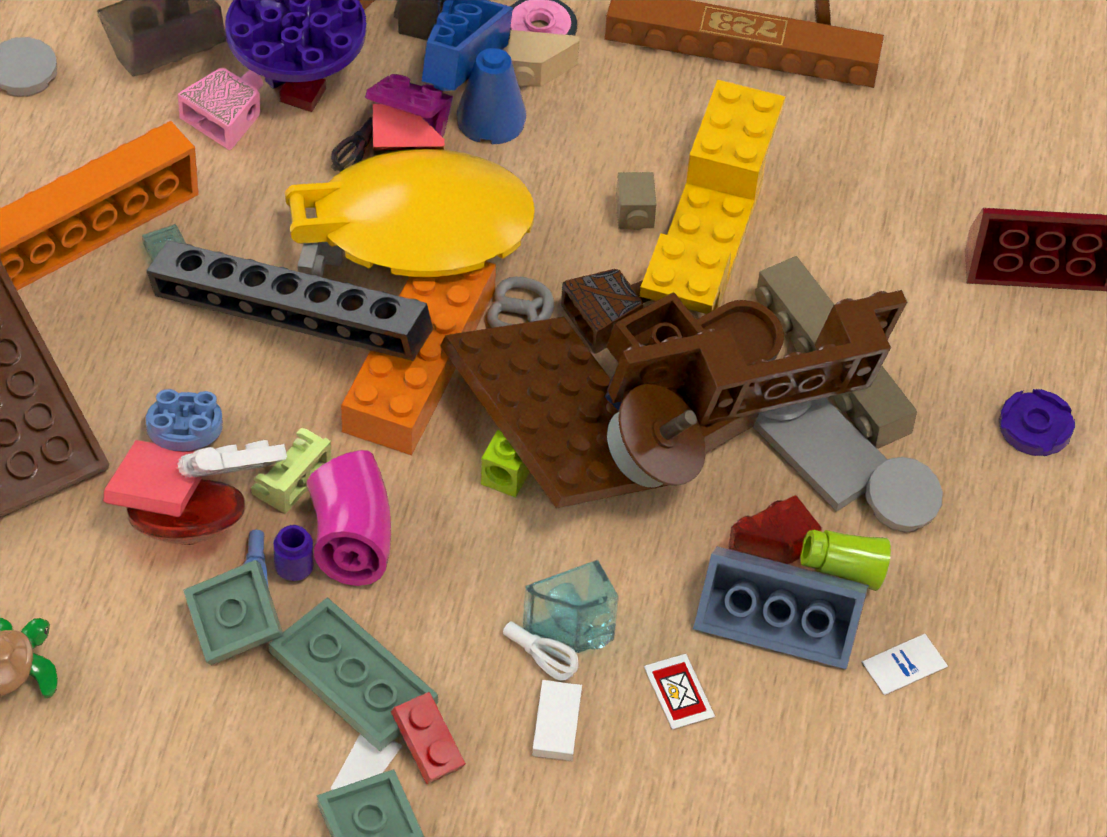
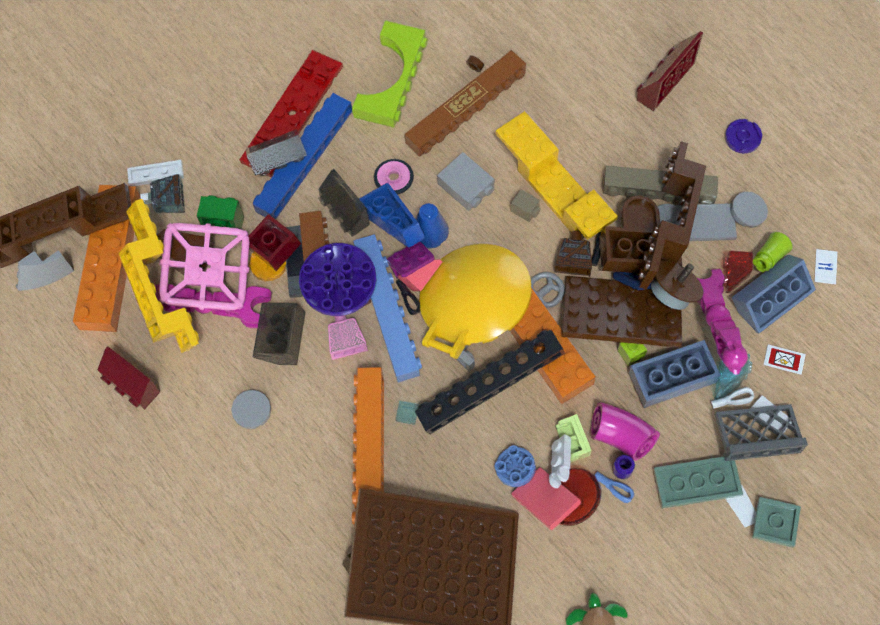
camera: 45 degrees left, 15 degrees up
sand green plate [183,560,284,665] -> none
plate [390,692,466,784] -> none
tan slope [508,30,580,87] -> none
none -> medium blue brick [353,234,422,382]
none -> light grey brick [437,152,495,211]
none -> sand blue brick [629,340,721,408]
none -> dark pink piece [697,268,748,375]
none -> dark grey fence [714,404,808,461]

